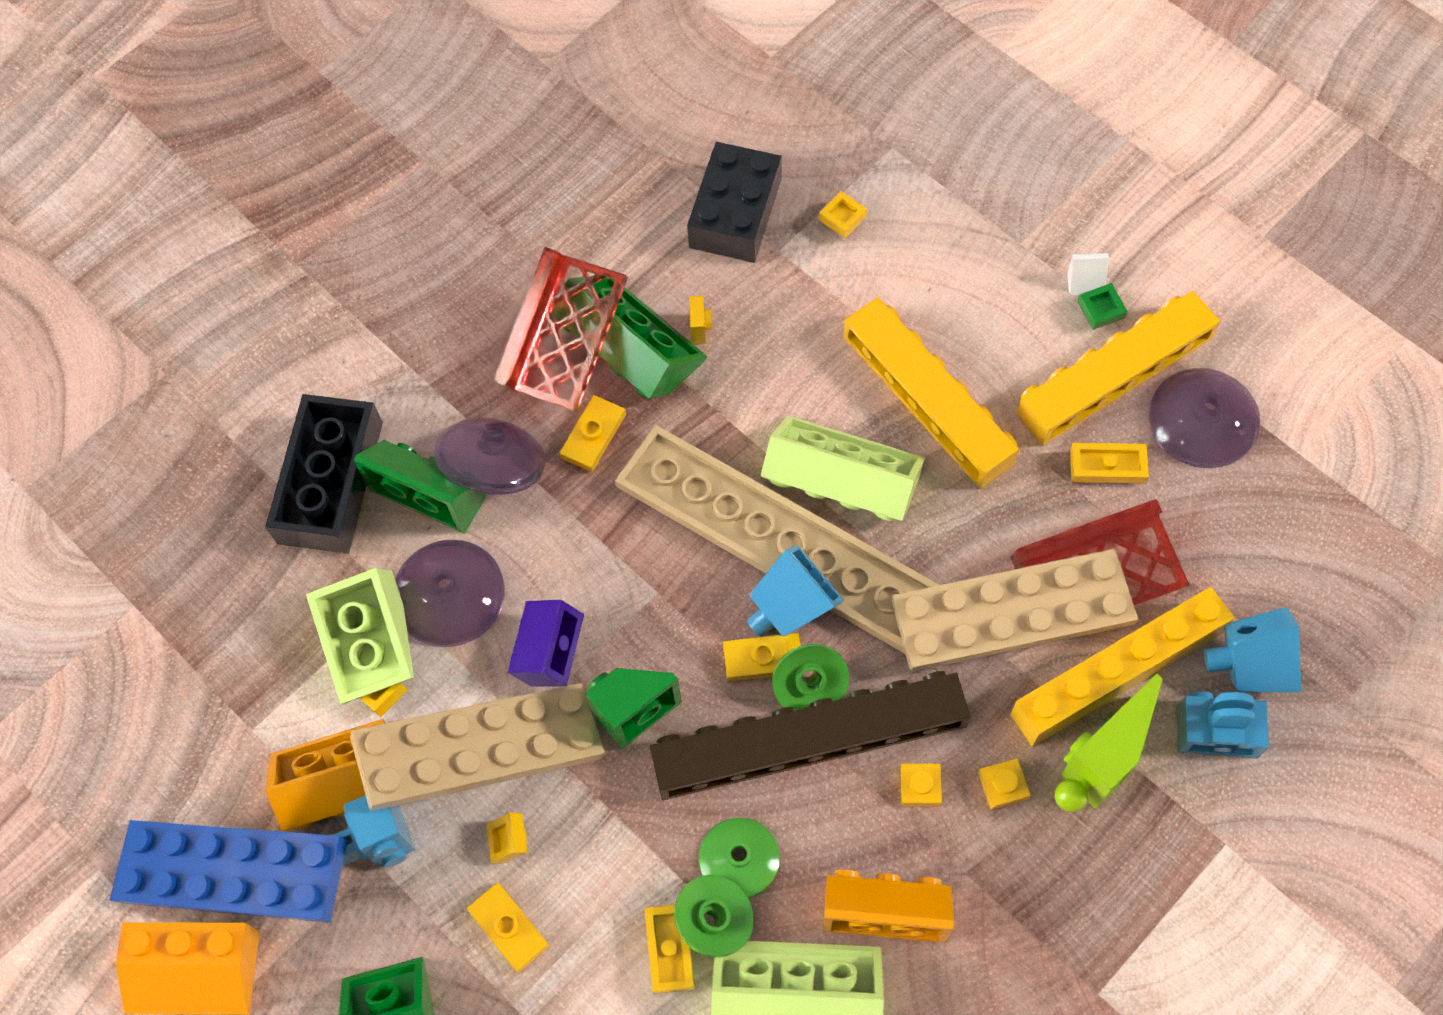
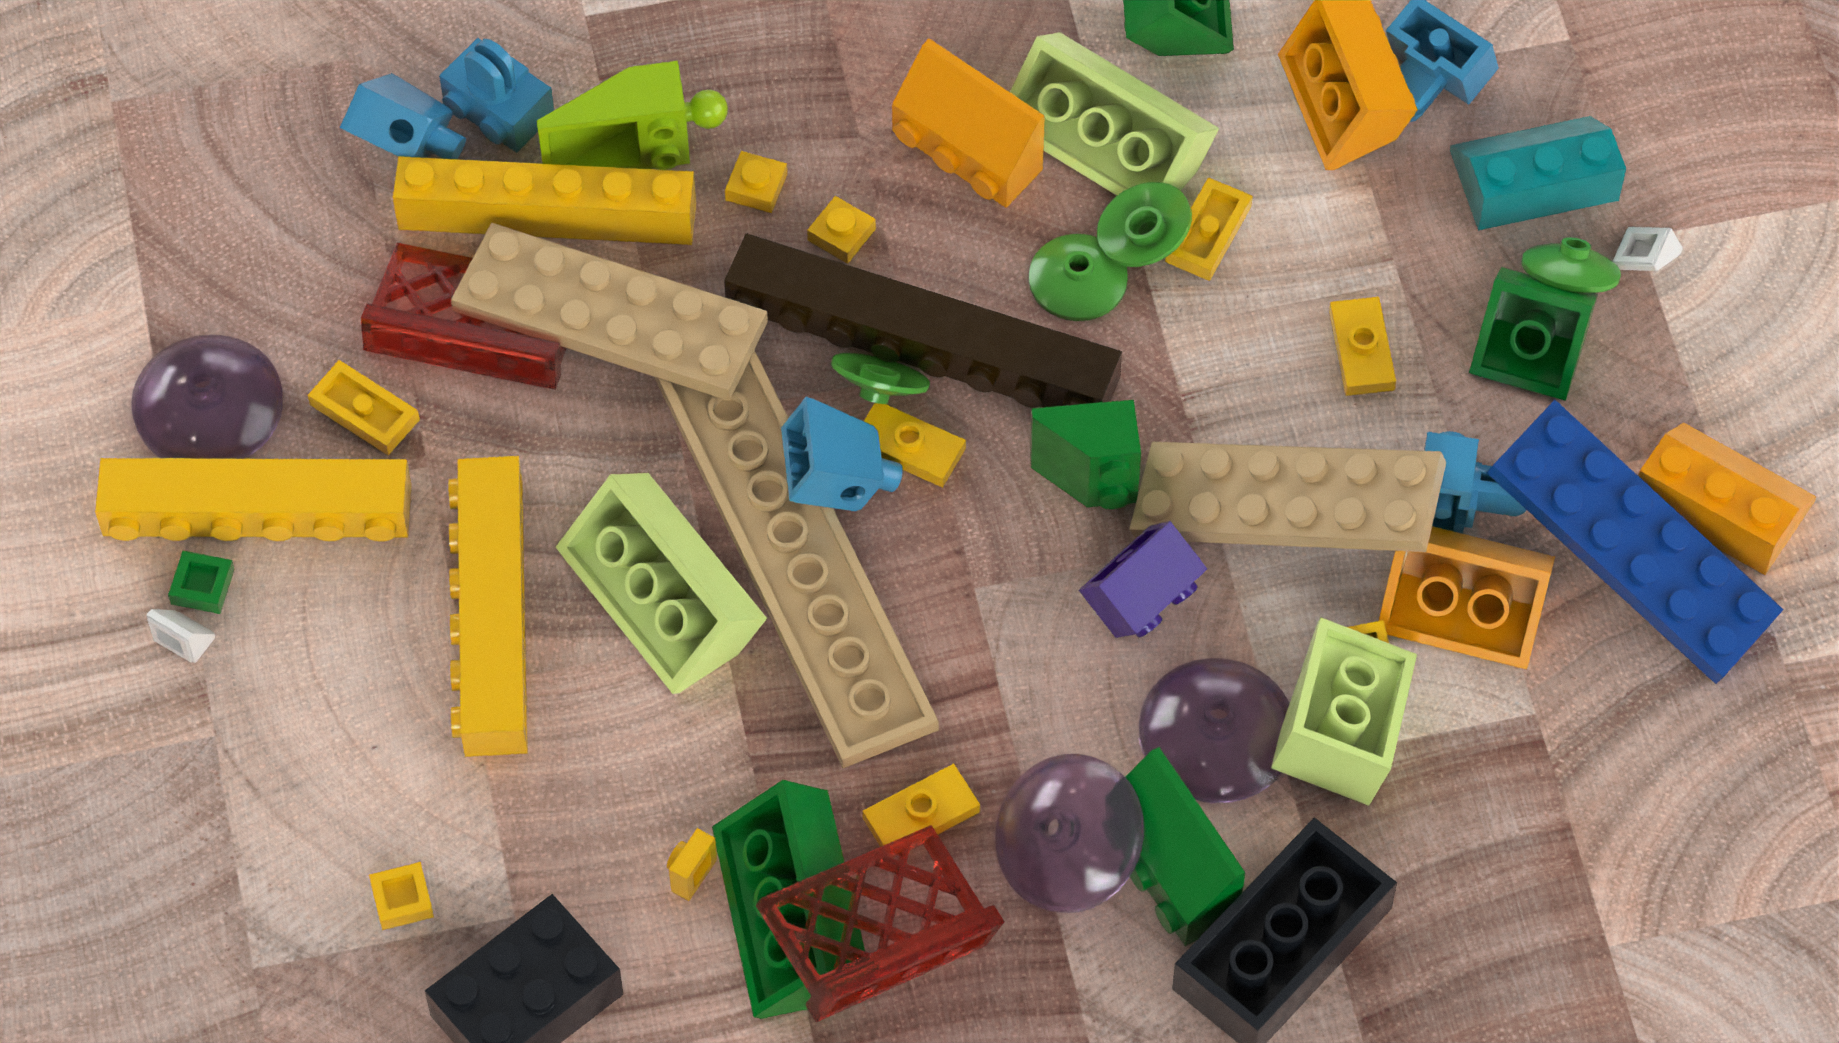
camera: 150 degrees left, 5 degrees down
yellow plate [486,813,528,864] -> none

